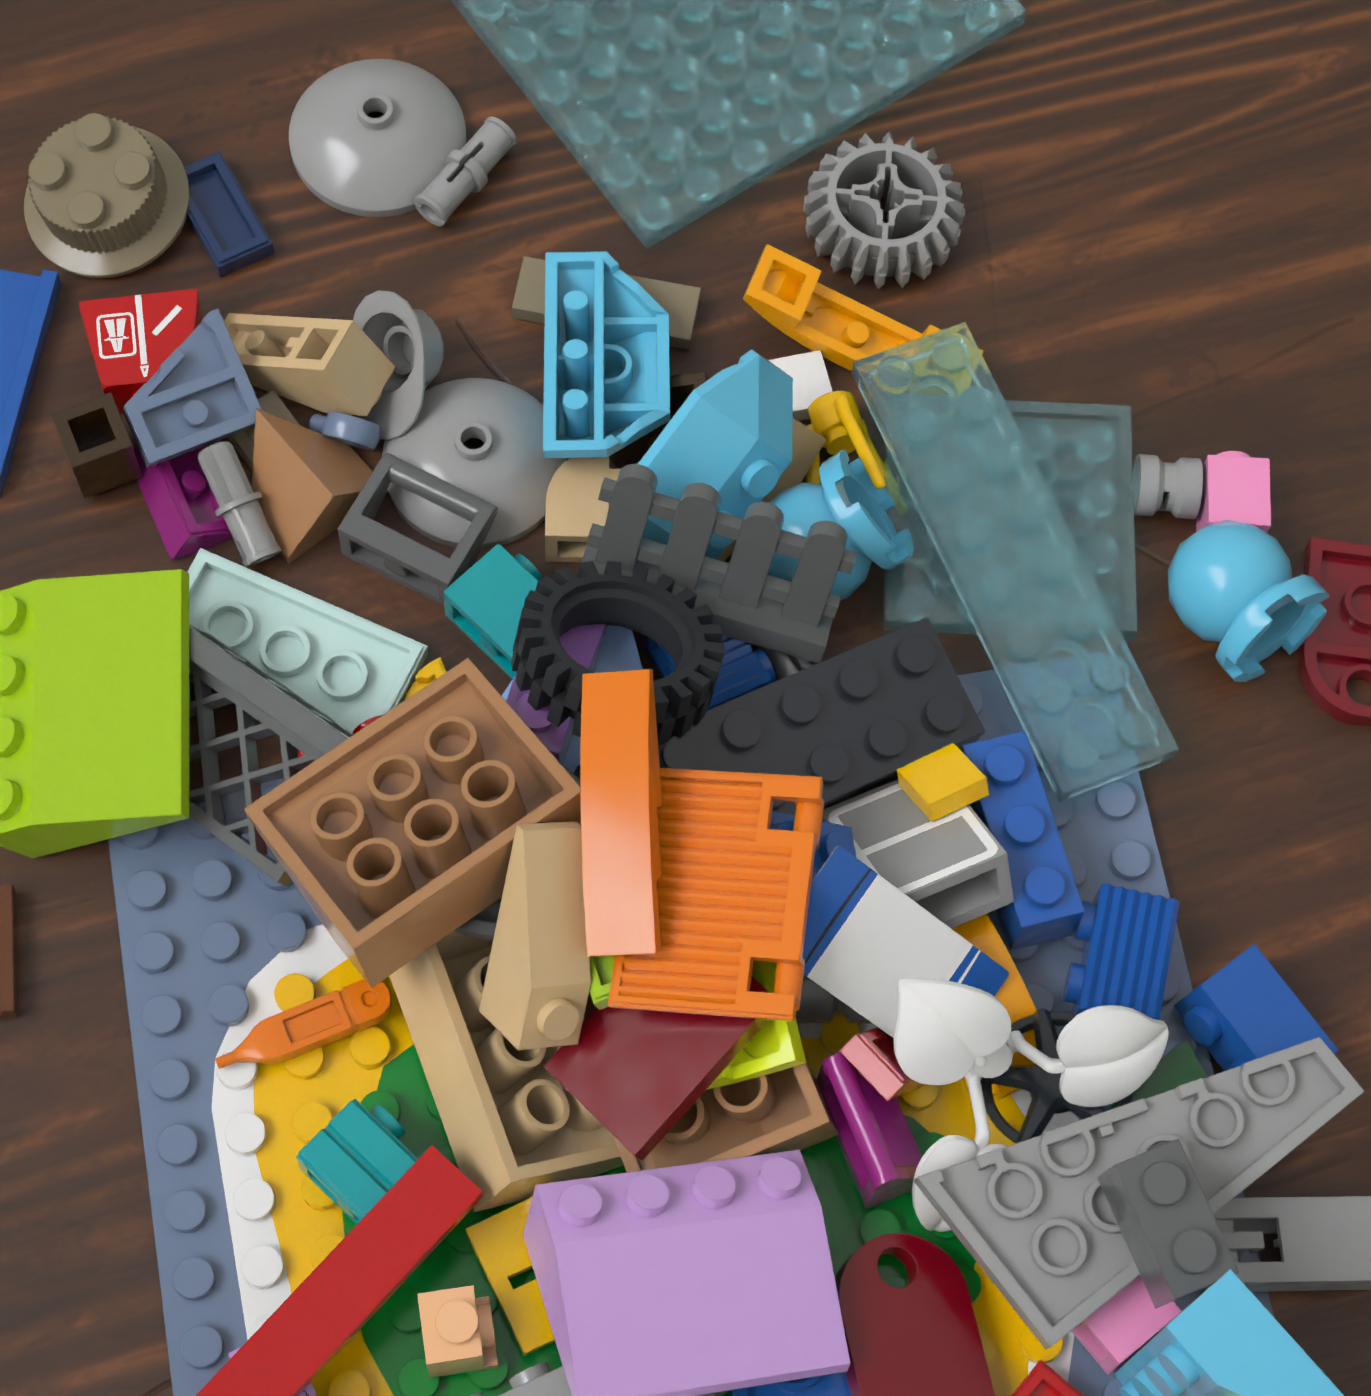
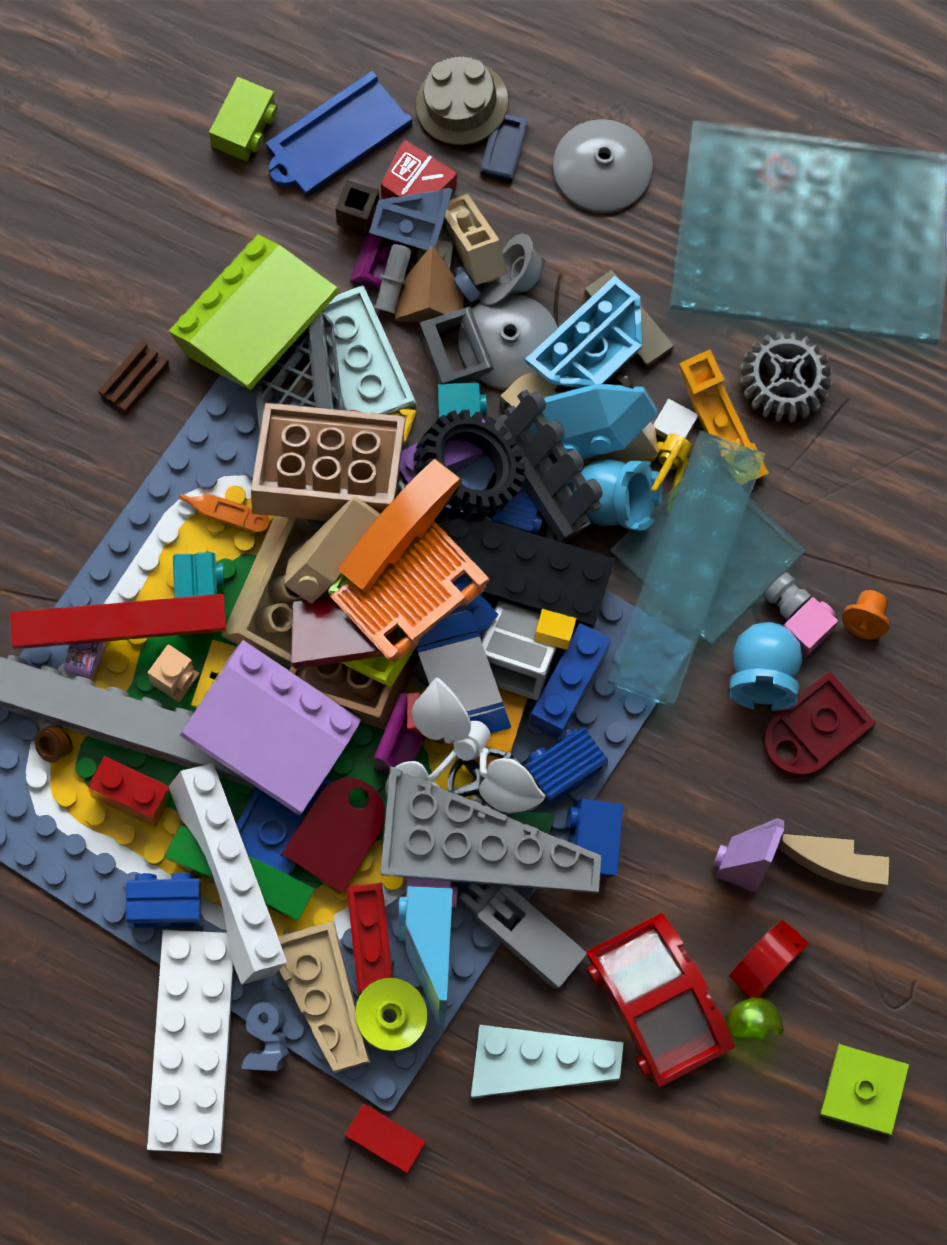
camera: 45 degrees right, 5 degrees up
light grey pin [414,116,517,227] -> none
dark grey brick [1097,1138,1239,1309] -> none
none -> orange piece [842,590,890,640]

